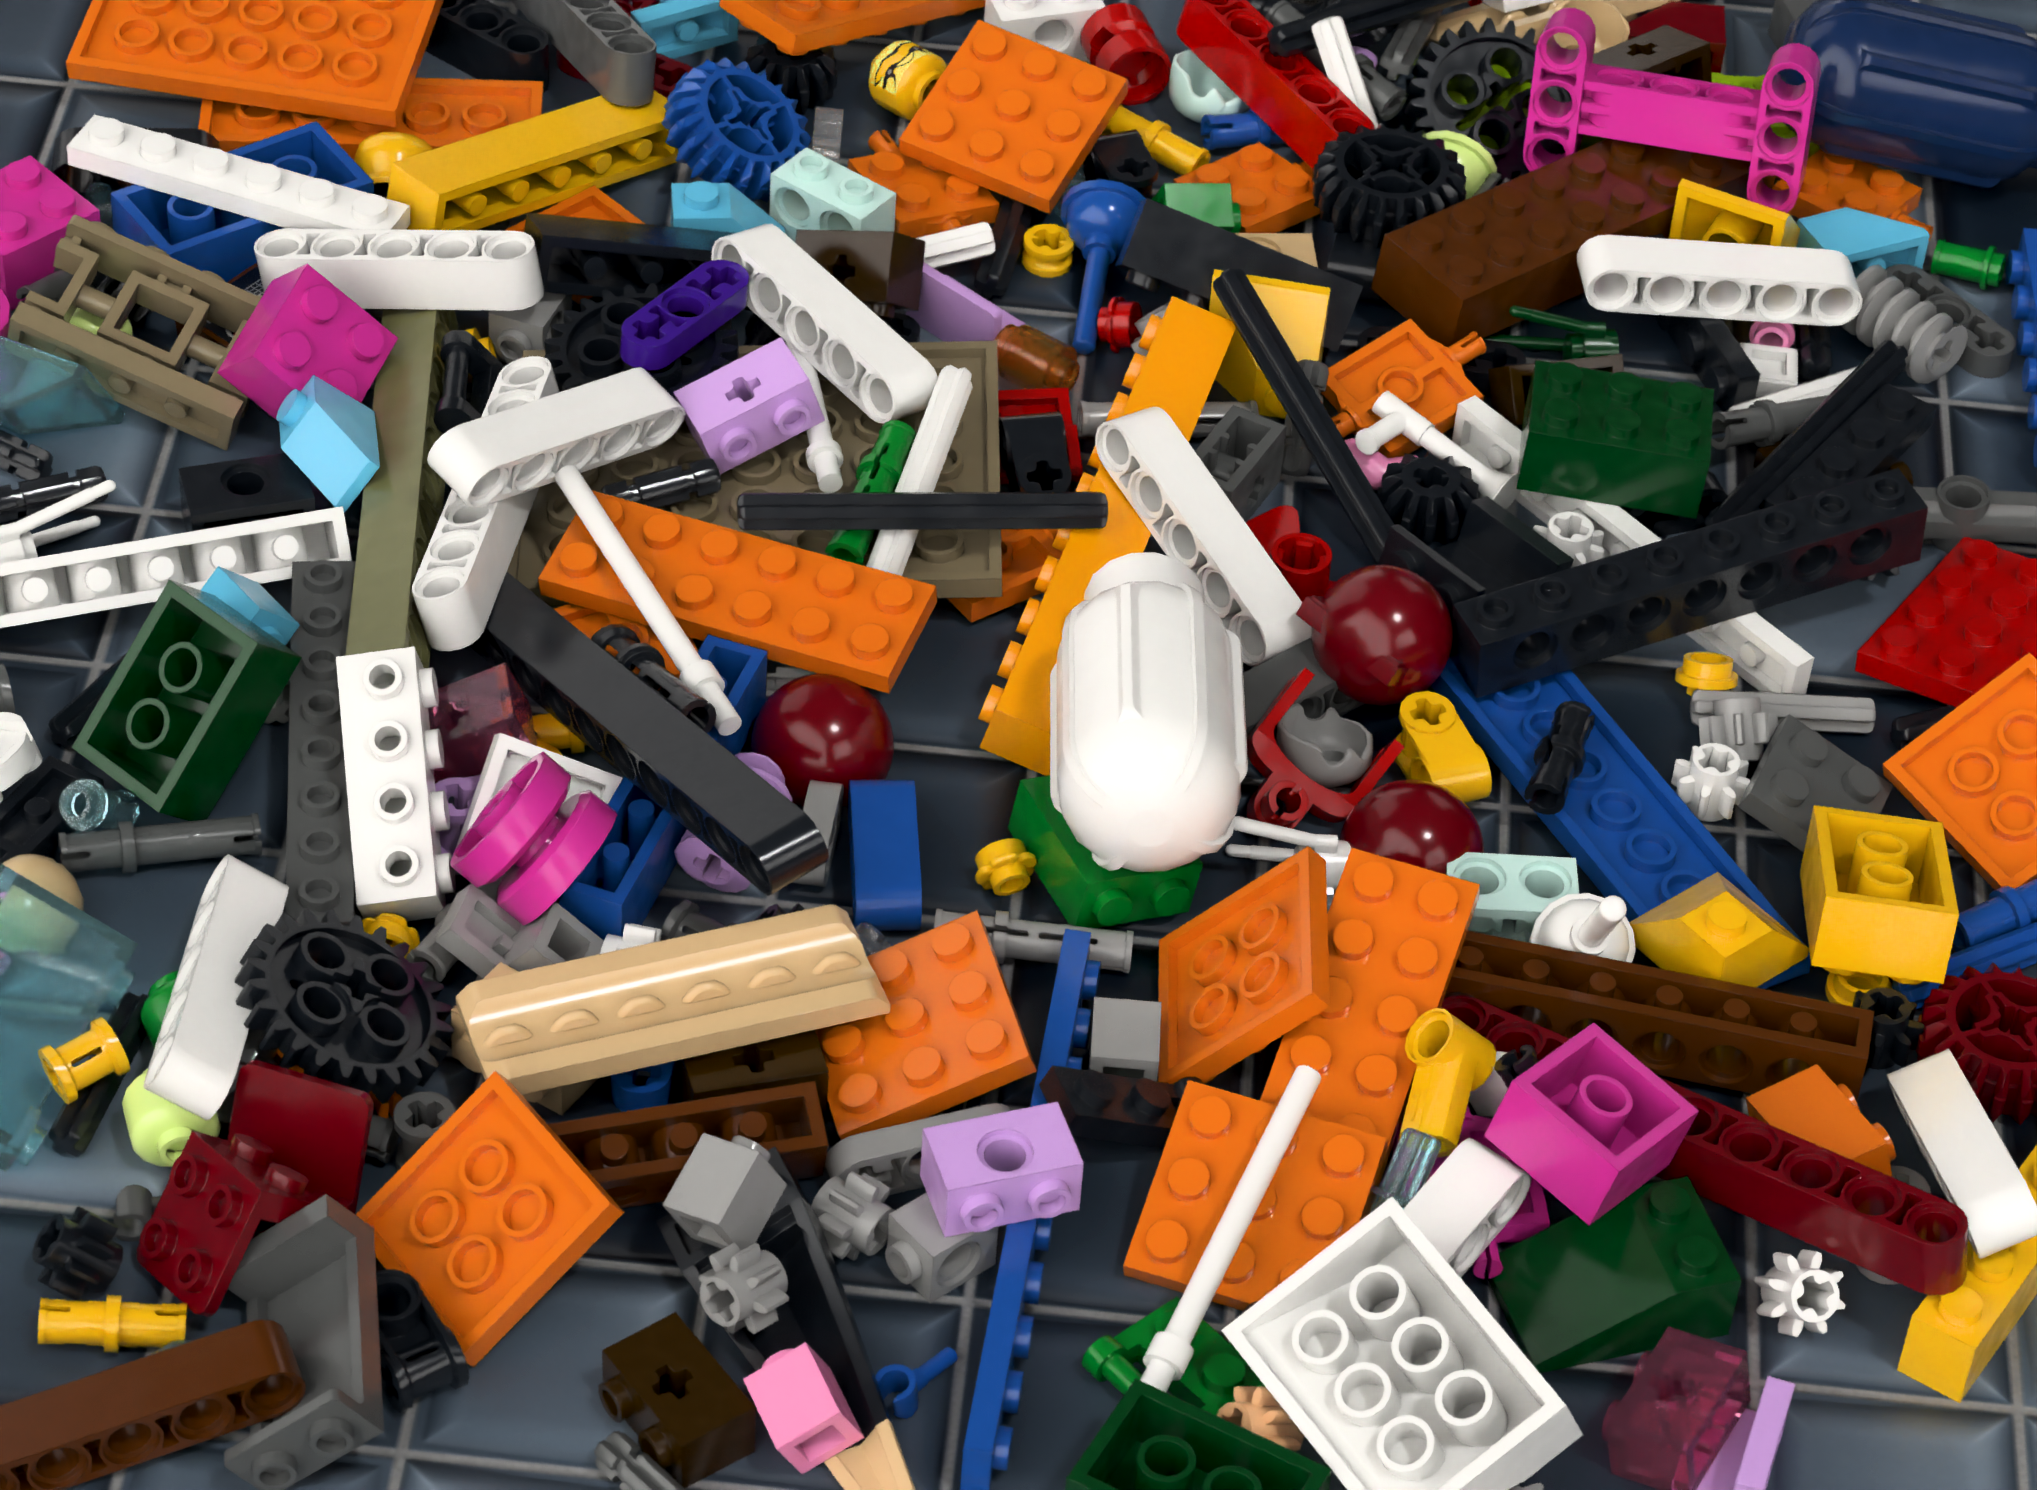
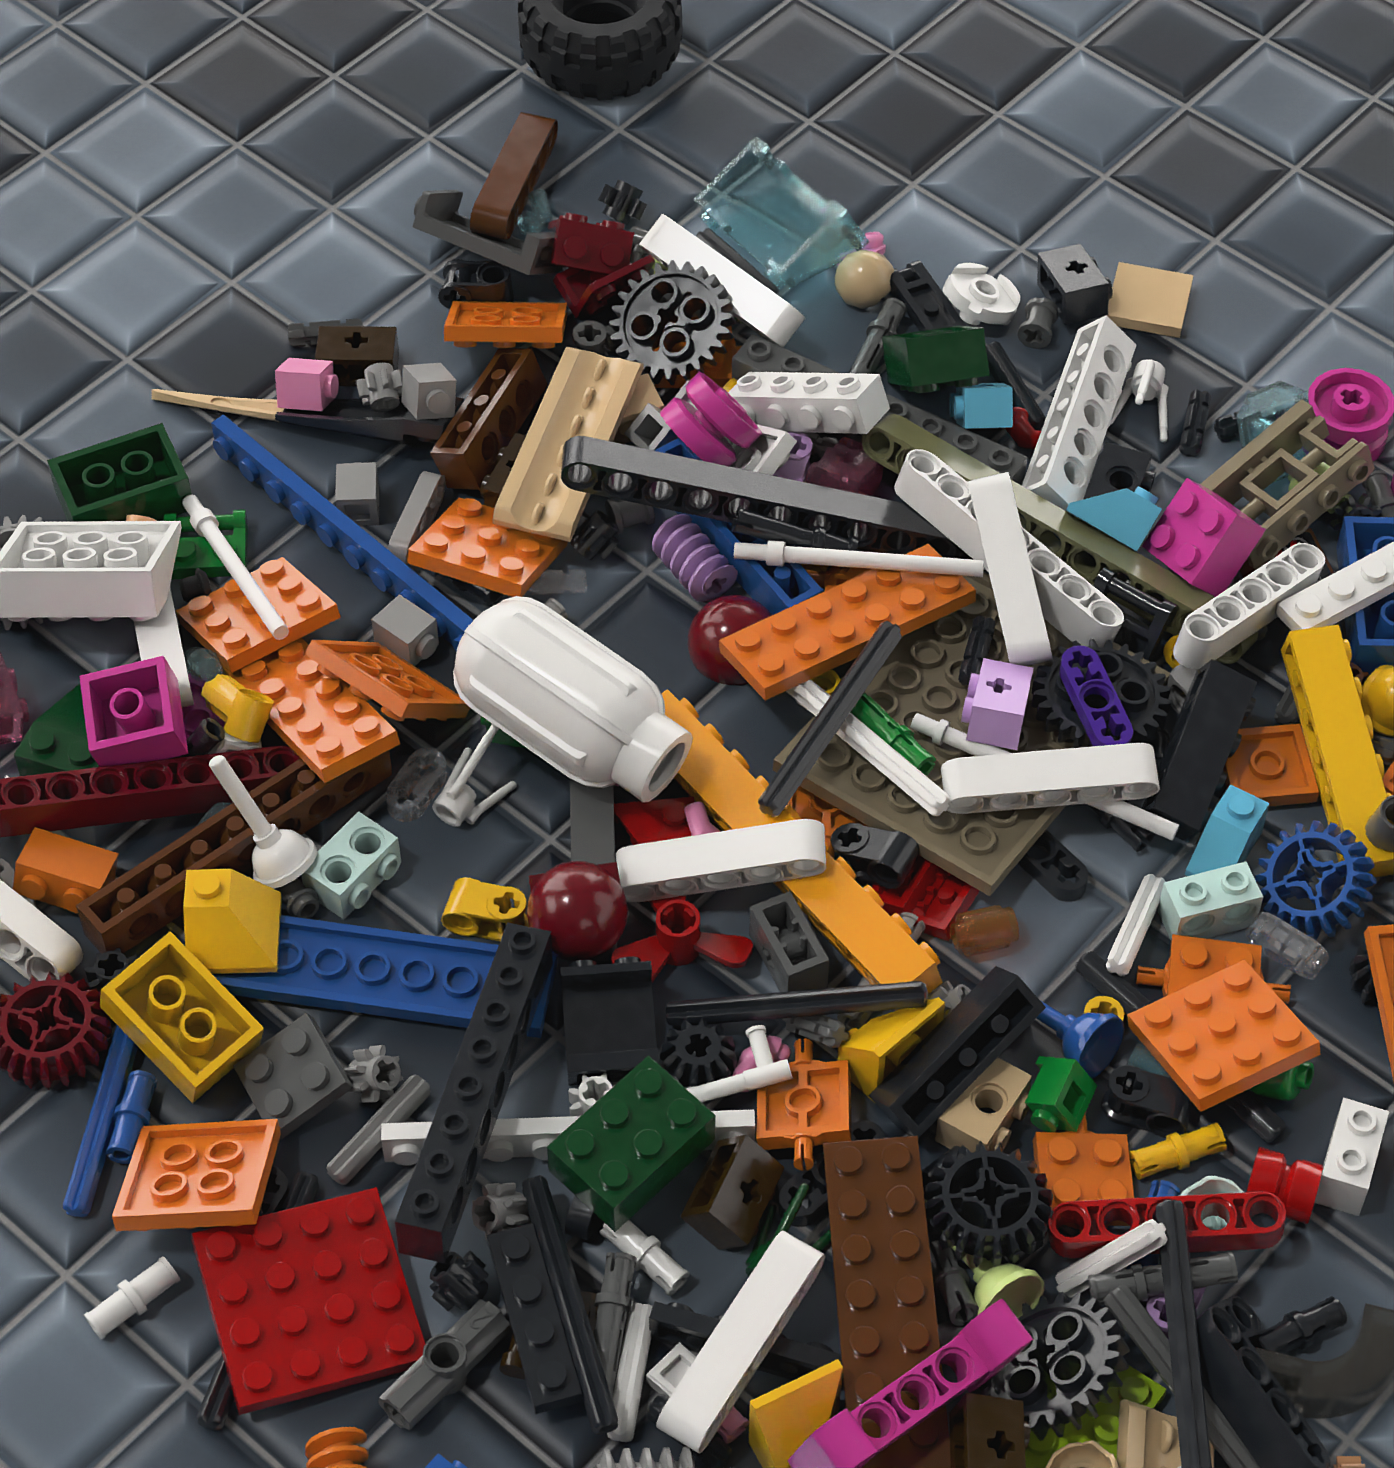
camera: 130 degrees right, 10 degrees up
yellow bush [38,1017,130,1104] -> none
yellow pin [38,1295,187,1353] -> none
clear light blue pin [59,779,139,831] -> none
light grey beam [793,780,844,887] -> none
dark brown brick [795,230,926,320] -> none
light grey gear [811,1171,895,1261] -> none
blue beam [848,780,922,931] -> none
yellow head [868,40,947,121] -> none
blue hand [875,1347,958,1419] -> none
lavender panel [906,262,1031,366] -> none
lavender brick [920,1102,1084,1237] -> none
black plate [1039,1065,1204,1149] -> none
red piece [1247,667,1404,829] -> none
light grey hair [1276,703,1373,788] -> none
dark red piece [1340,779,1484,875] -> none
black pin [1524,701,1595,815] -> none
white gear [1671,743,1750,822] -> none
yellow plate [1675,652,1738,696] -> none

